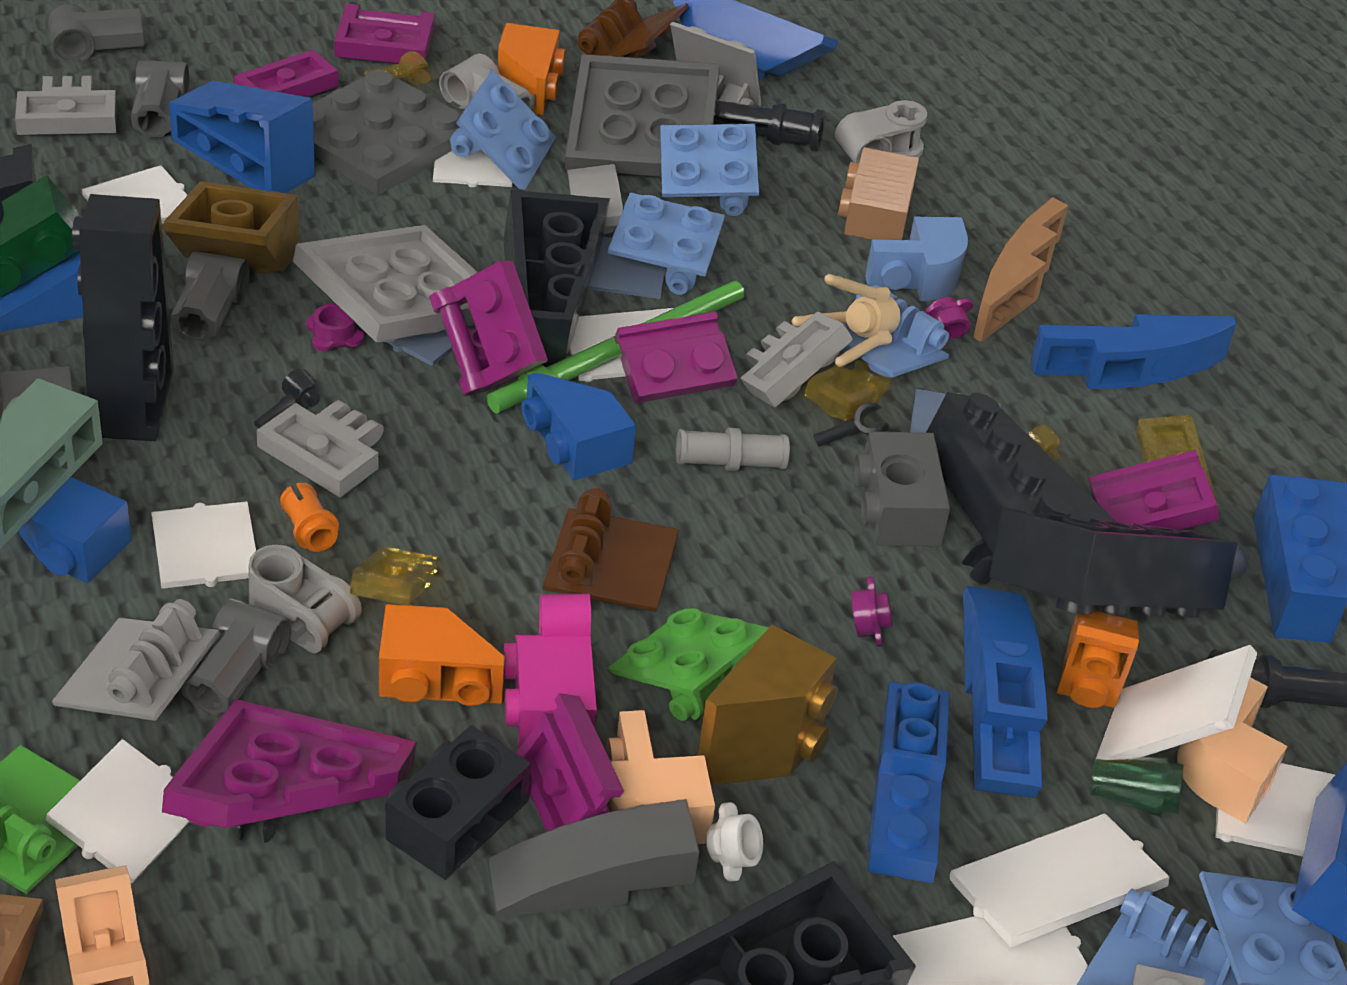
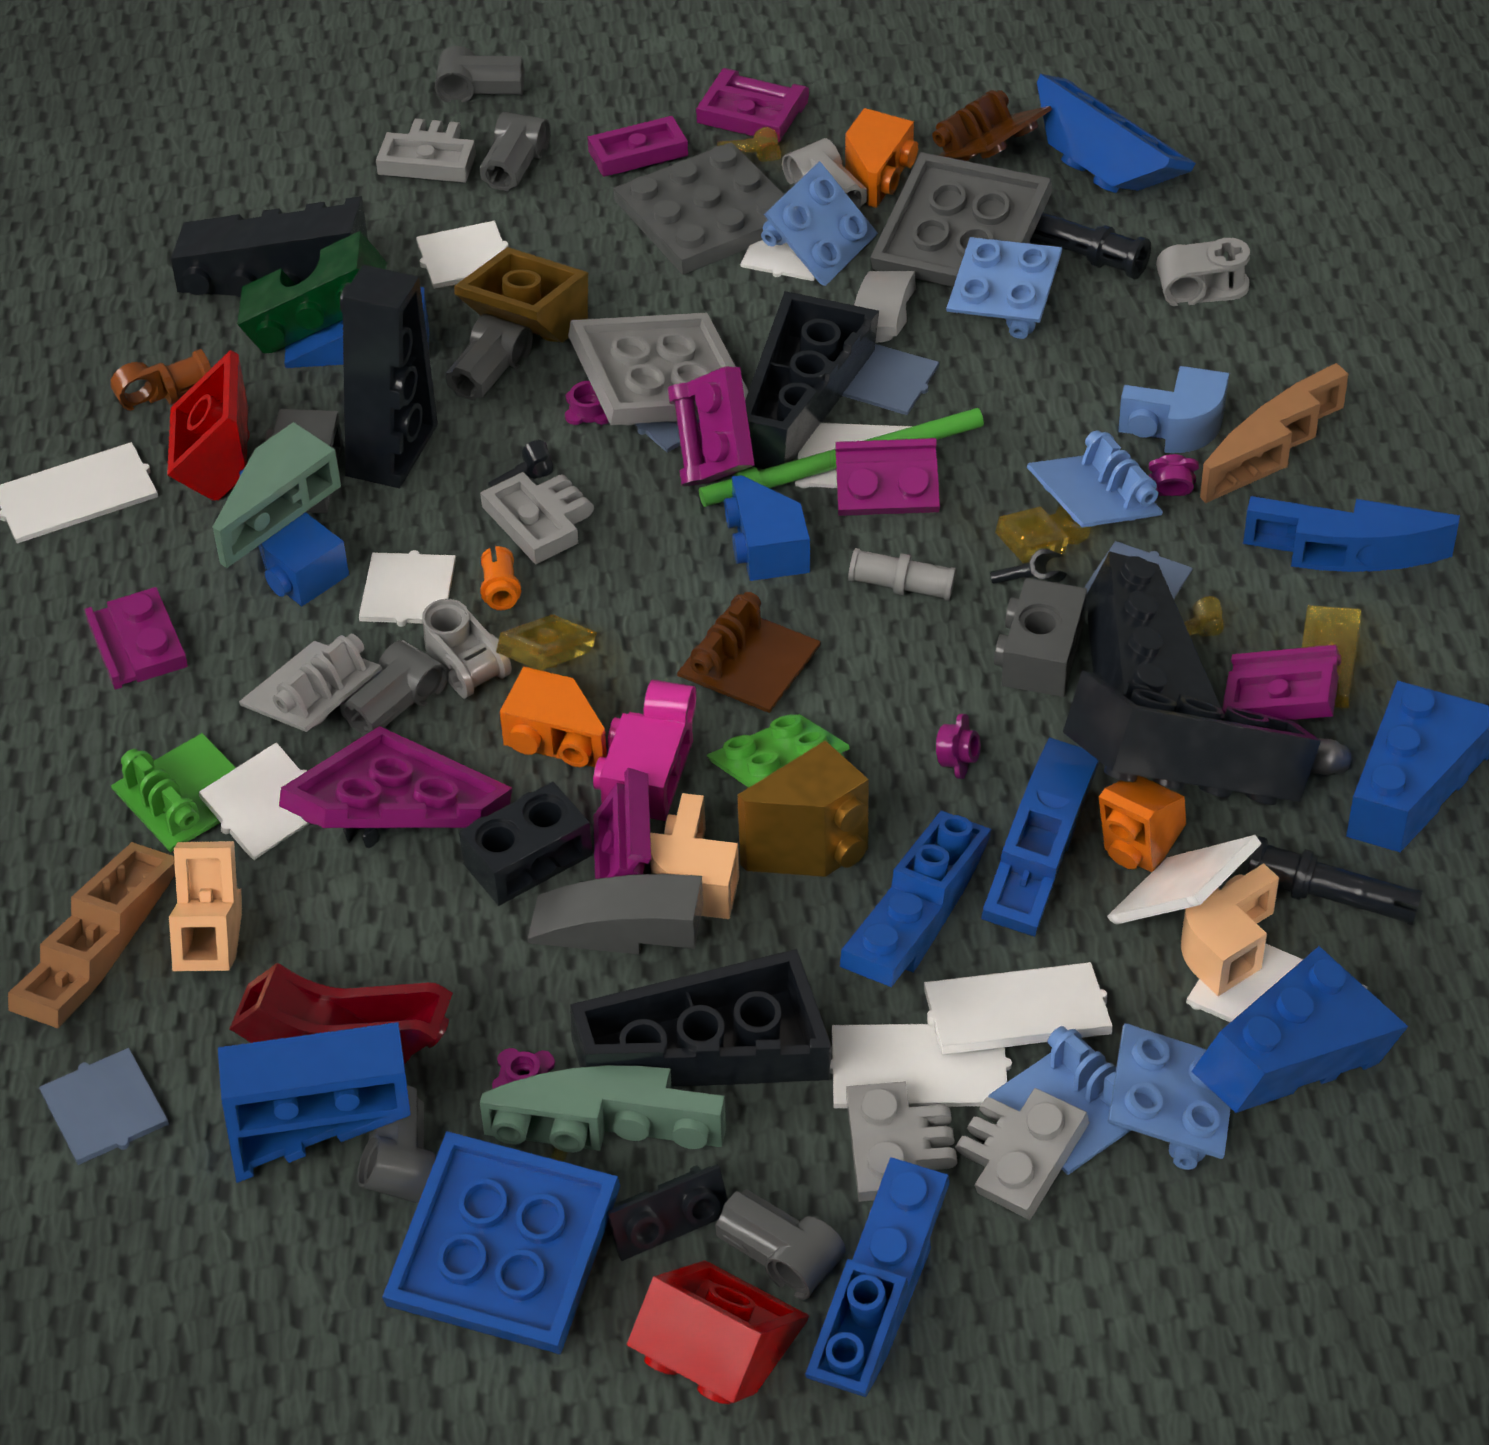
camera: 25 degrees right, 5 degrees up
blue wedge [169,80,315,193] -> none
medium blue hinge [607,193,725,295] -> none
light grey hinge [671,21,761,106] -> none
white plate [706,802,763,881] -> none
light grey hinge [740,311,853,408] -> none
tan plant [792,274,900,367] -> none
medium nougat brick [838,147,919,240] -> none
clear green cone [1090,756,1184,818] -> none

